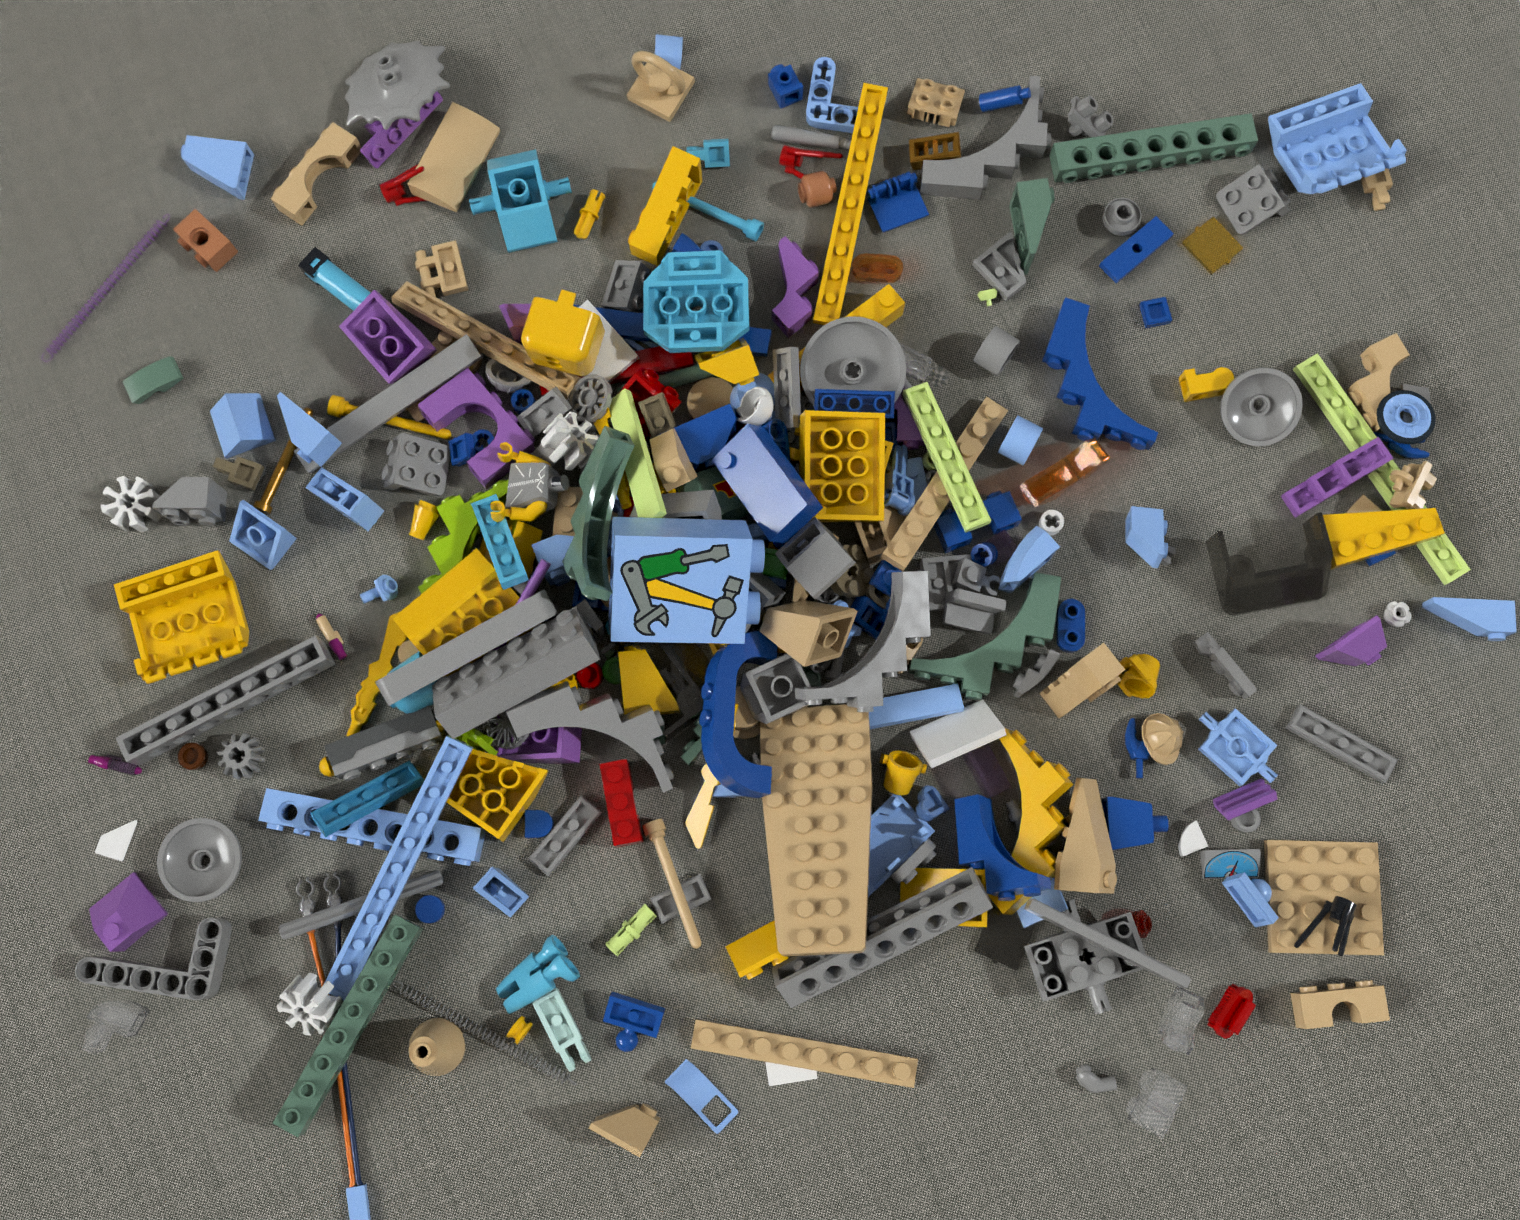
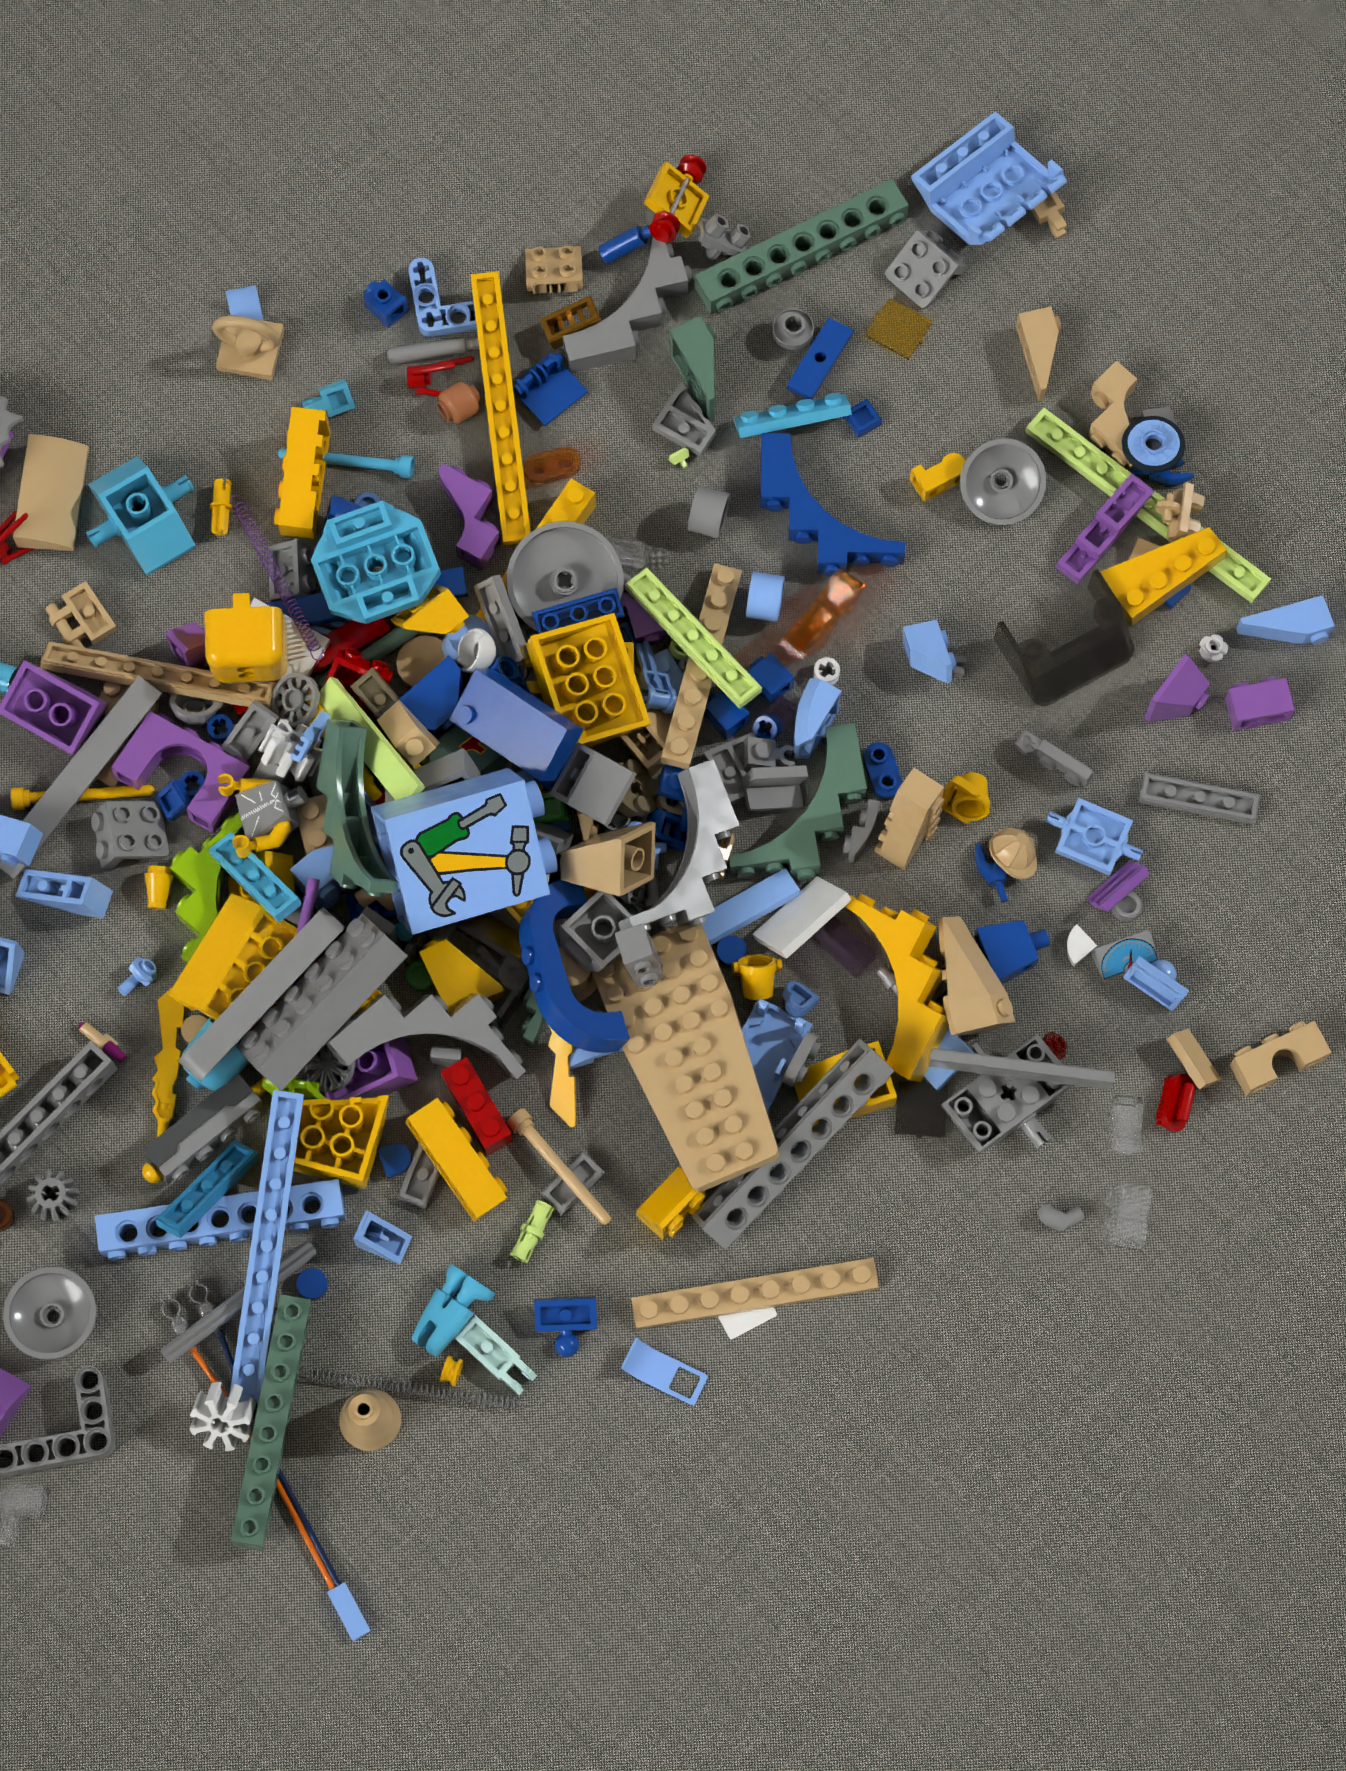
camera: 20 degrees left, 5 degrees down
red tile [576,663,603,689] -> none
tan slope [589,1103,661,1158] -> none
blue arch [954,794,1051,901] -> none
tan plate [1264,840,1384,955] -> none
black plant [1294,896,1357,956] -> none
none -> medium lavender piece [230,495,324,661]
none -> light blue tile [290,710,331,763]
none -> yellow brick [405,1097,507,1222]
none -> light grey tile [430,1046,463,1066]
none -> light grey brick [614,923,666,988]
none -> yellow plate [643,154,709,243]
none -> blue tile [717,936,747,967]
none -> medium azure plate [734,393,852,438]
none -> tan slope [1016,306,1062,402]
none -> tan tile [1167,1028,1221,1090]
none -> medium lavender brick [1225,677,1295,731]

